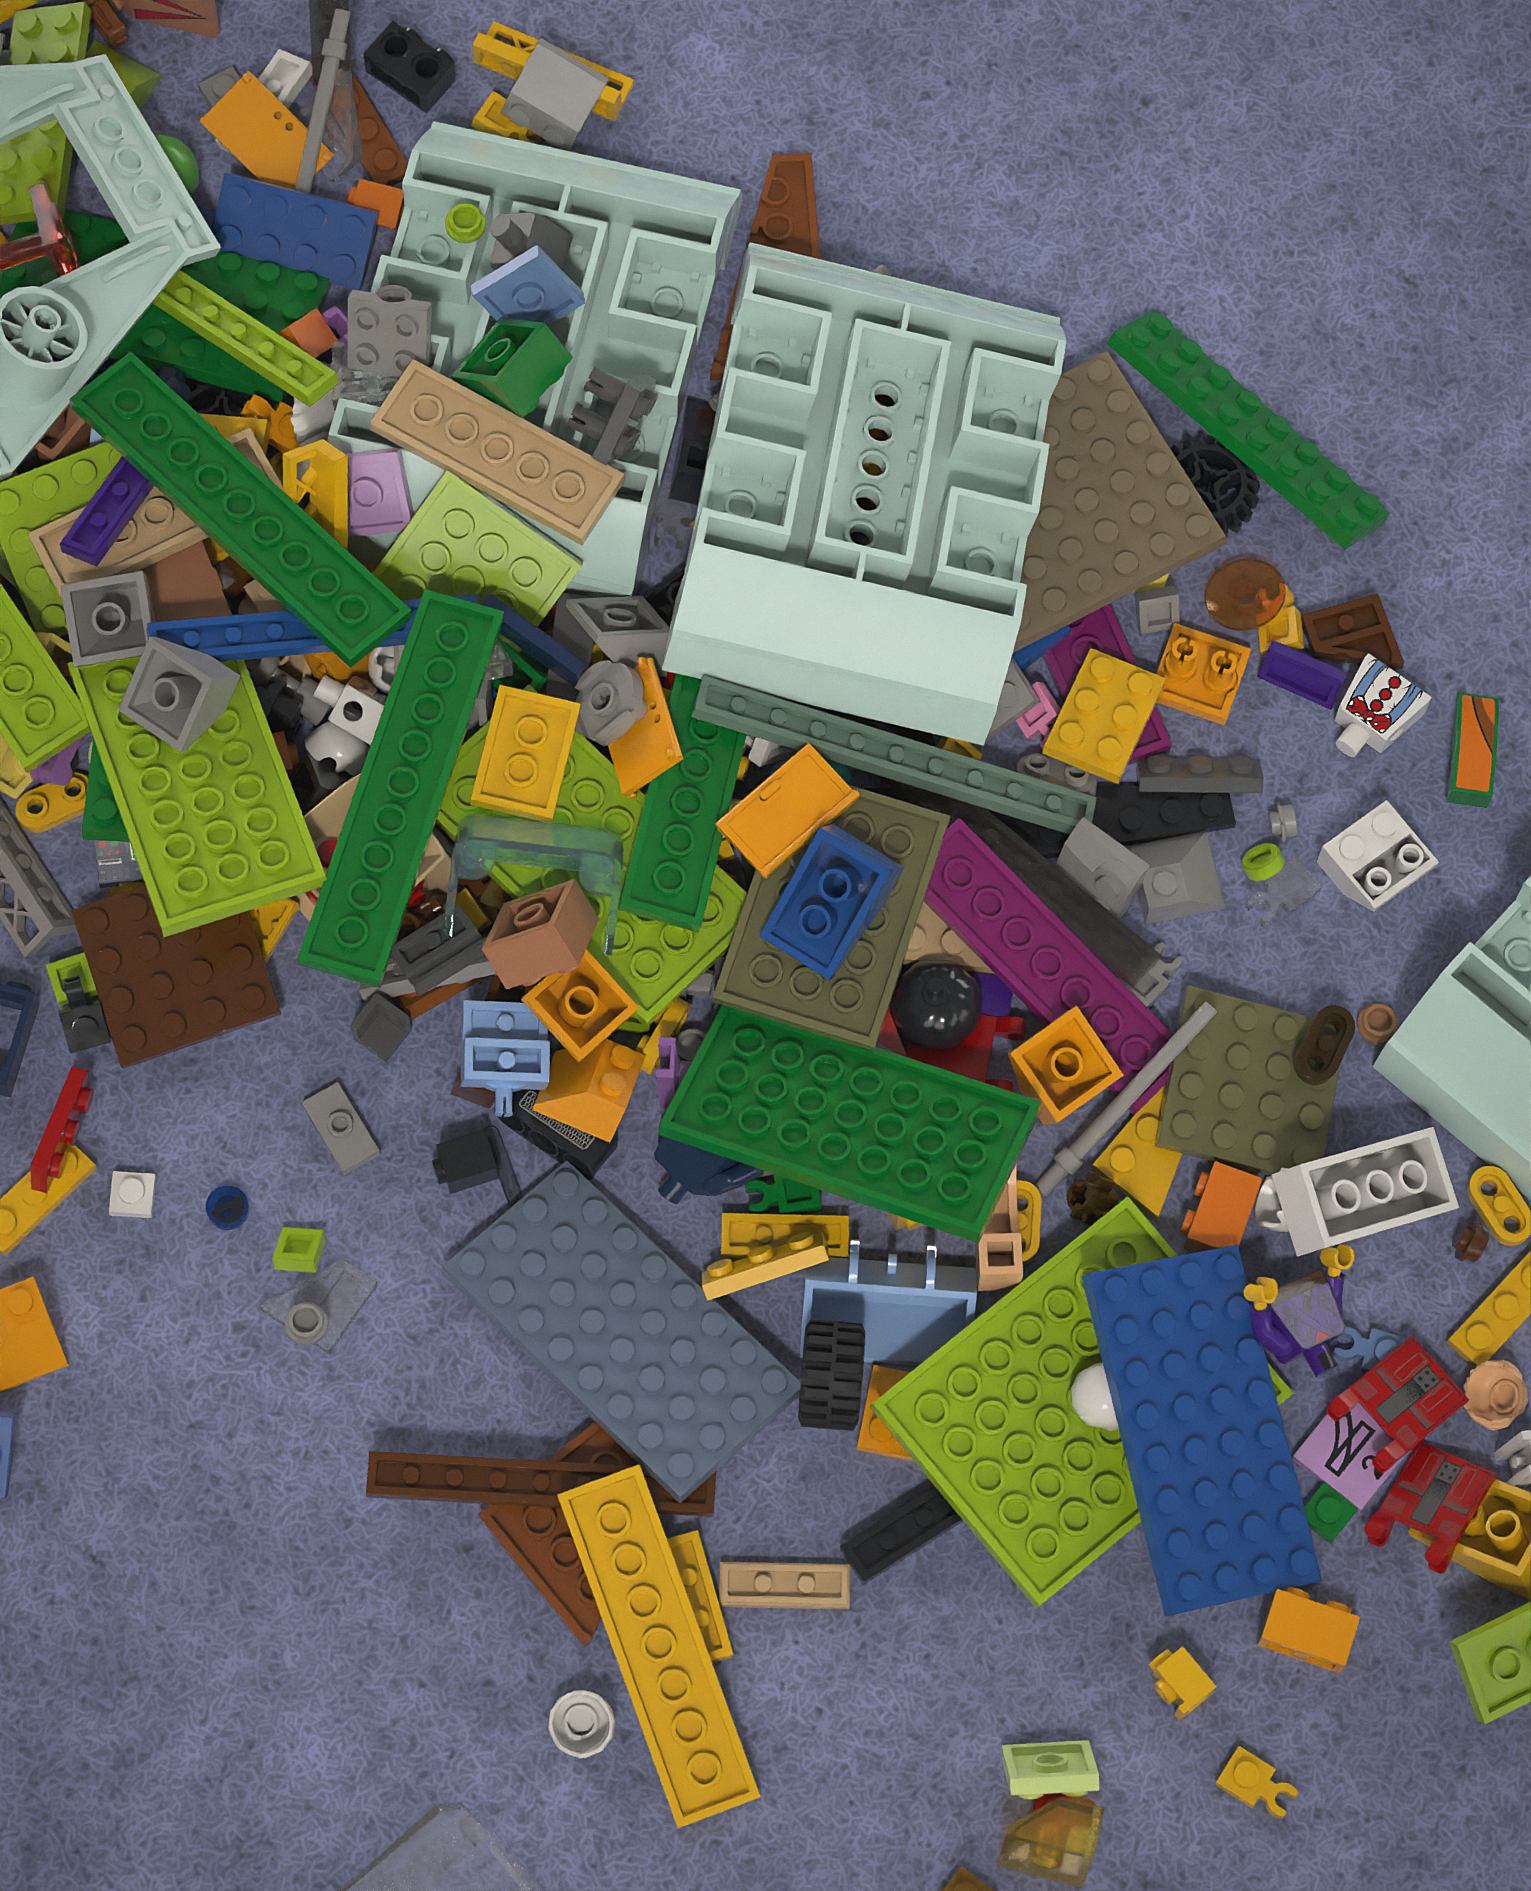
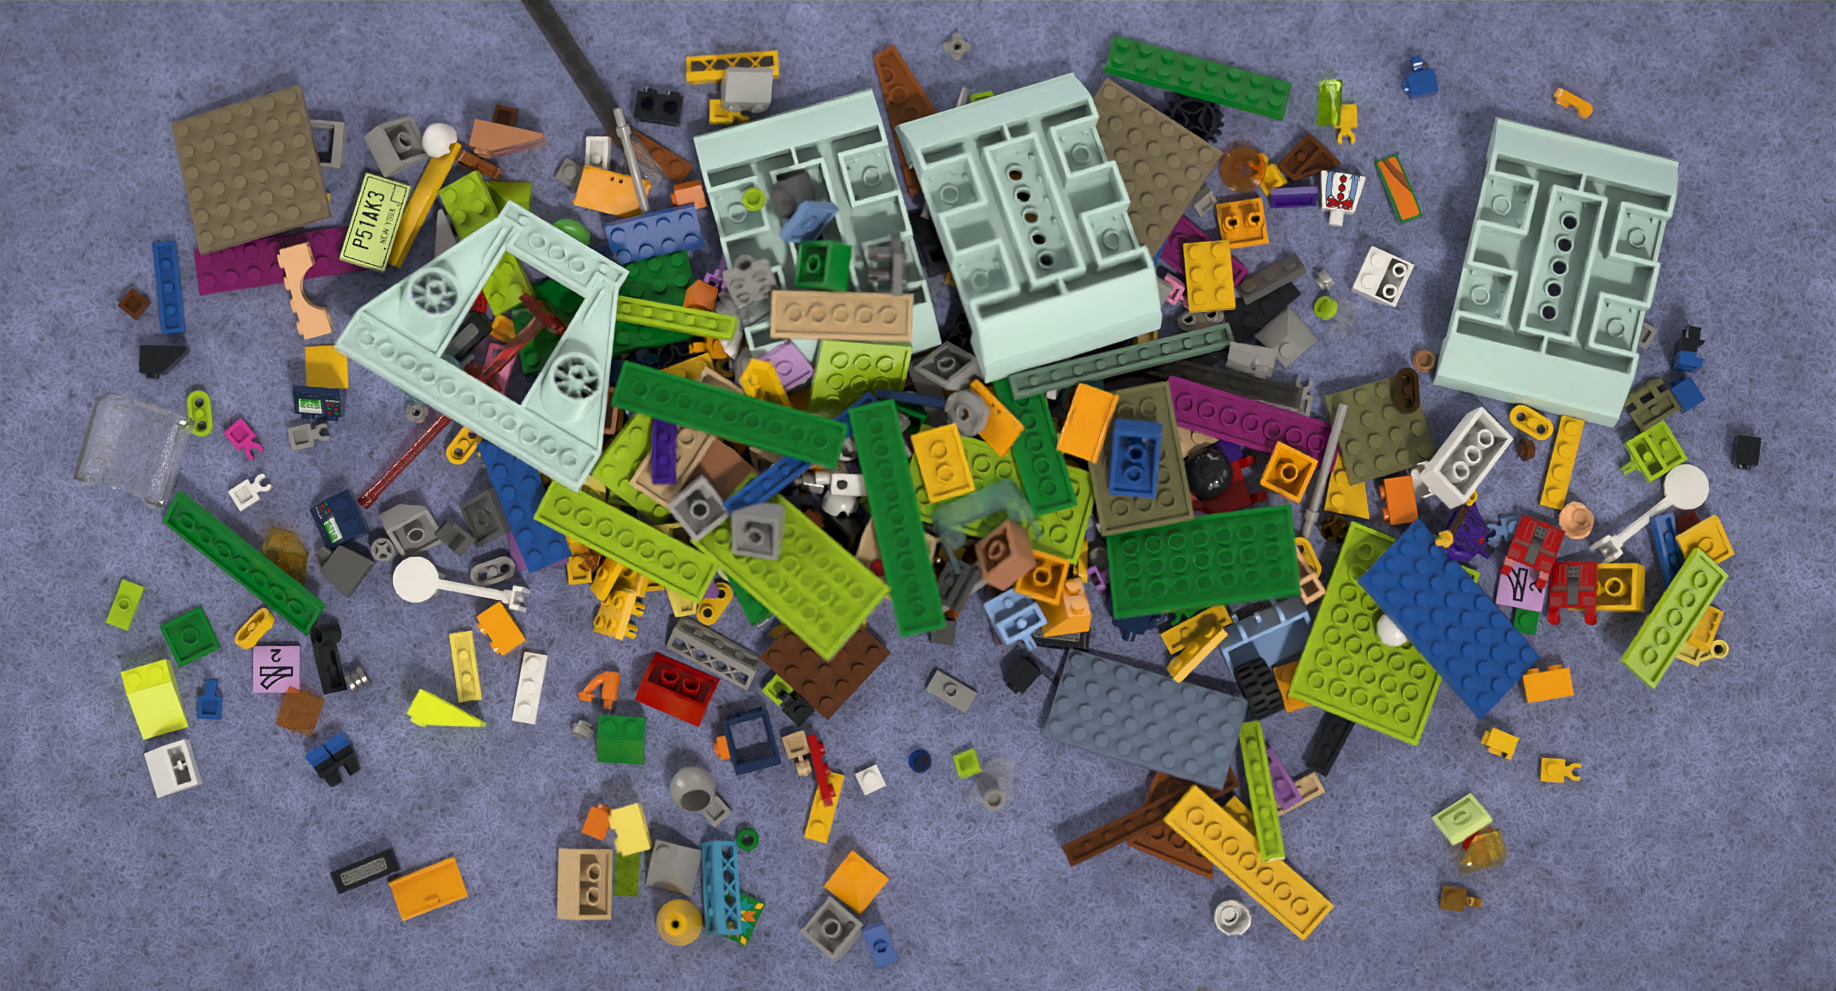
camera: 20 degrees left, 15 degrees up
none -> tan plate [781,730,813,777]
none -> light grey plate [943,33,971,61]
none -> lime plate [1239,720,1286,862]
none -> medium lavender plate [1266,745,1303,811]
none -> clear neon green tile [1317,79,1343,127]
none -> yellow plate [1333,104,1358,145]

